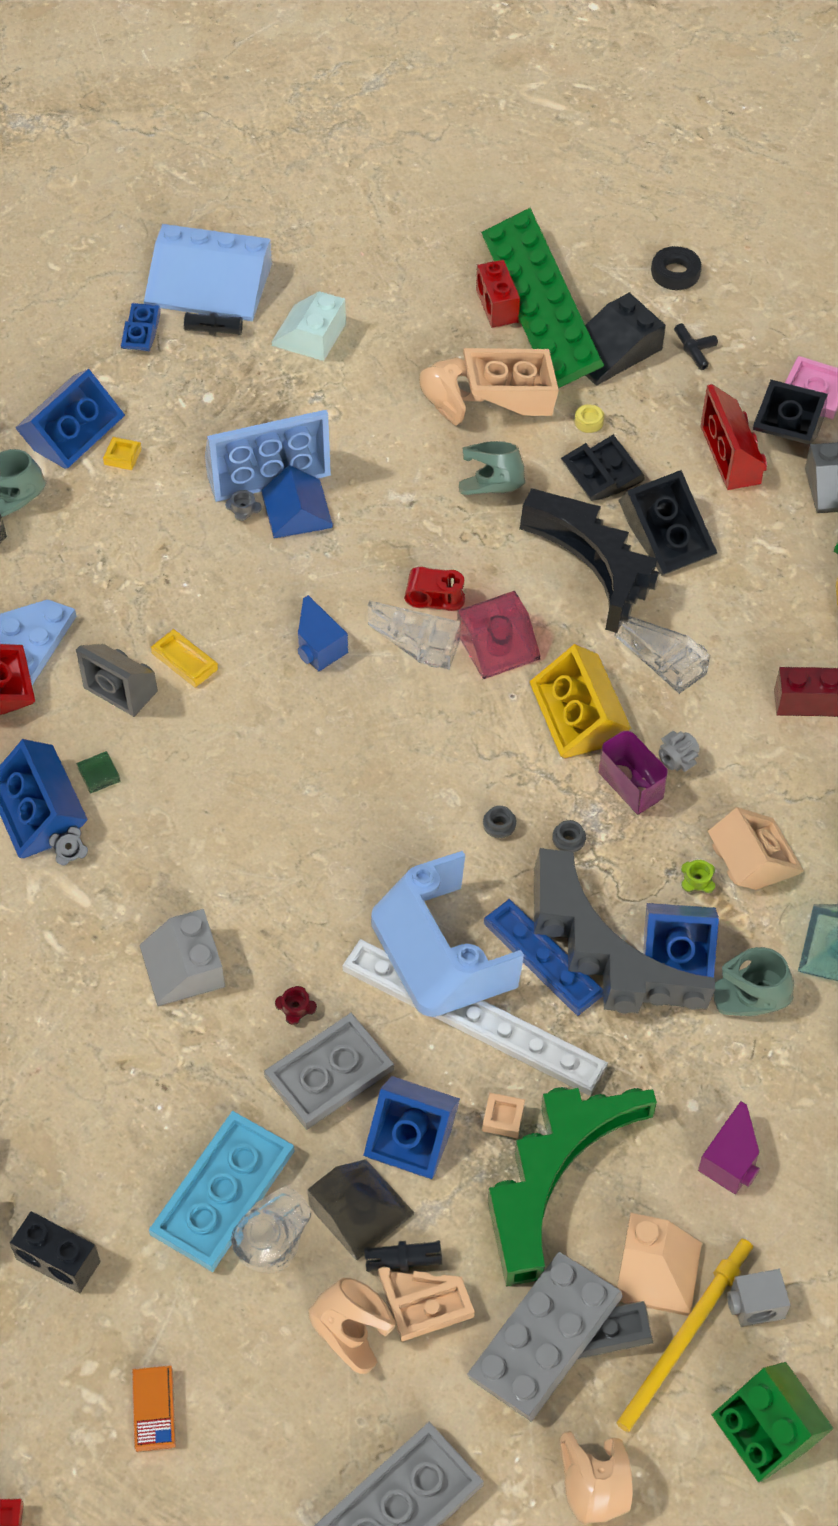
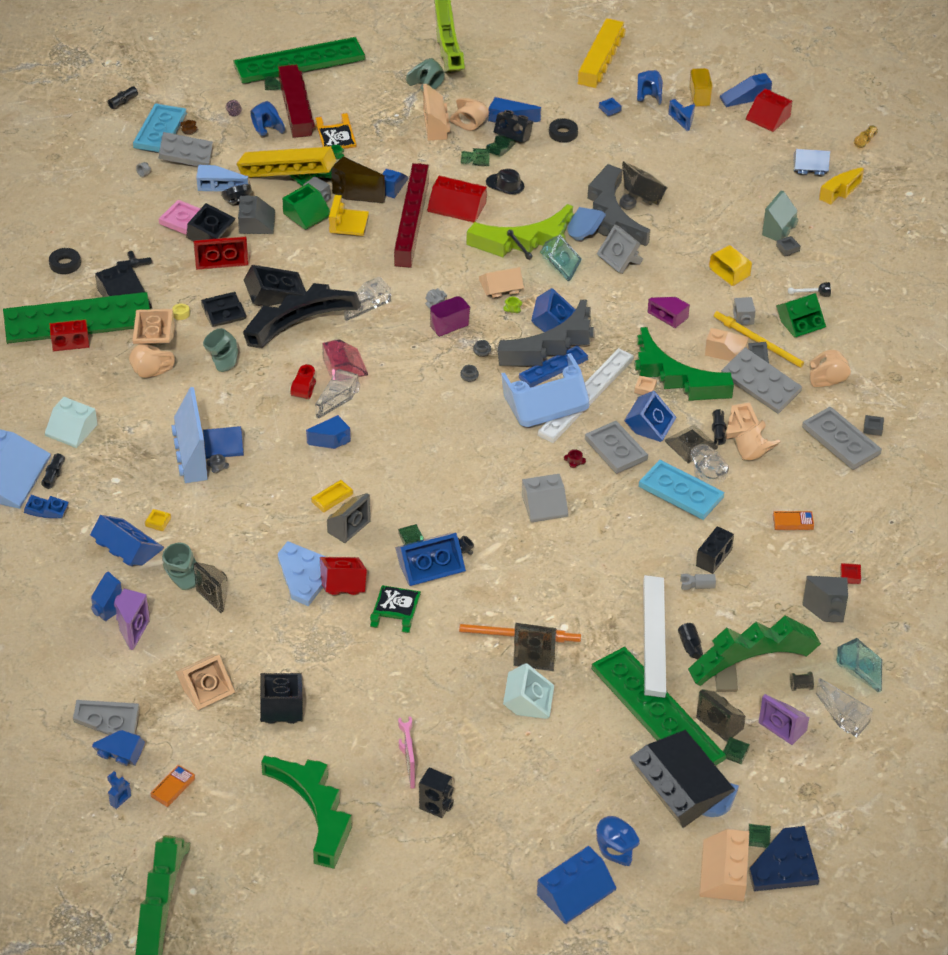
camera: 85 degrees left, 10 degrees down
yellow slope [529,644,632,758] -> none
sand green helmet [714,947,794,1016] -> none

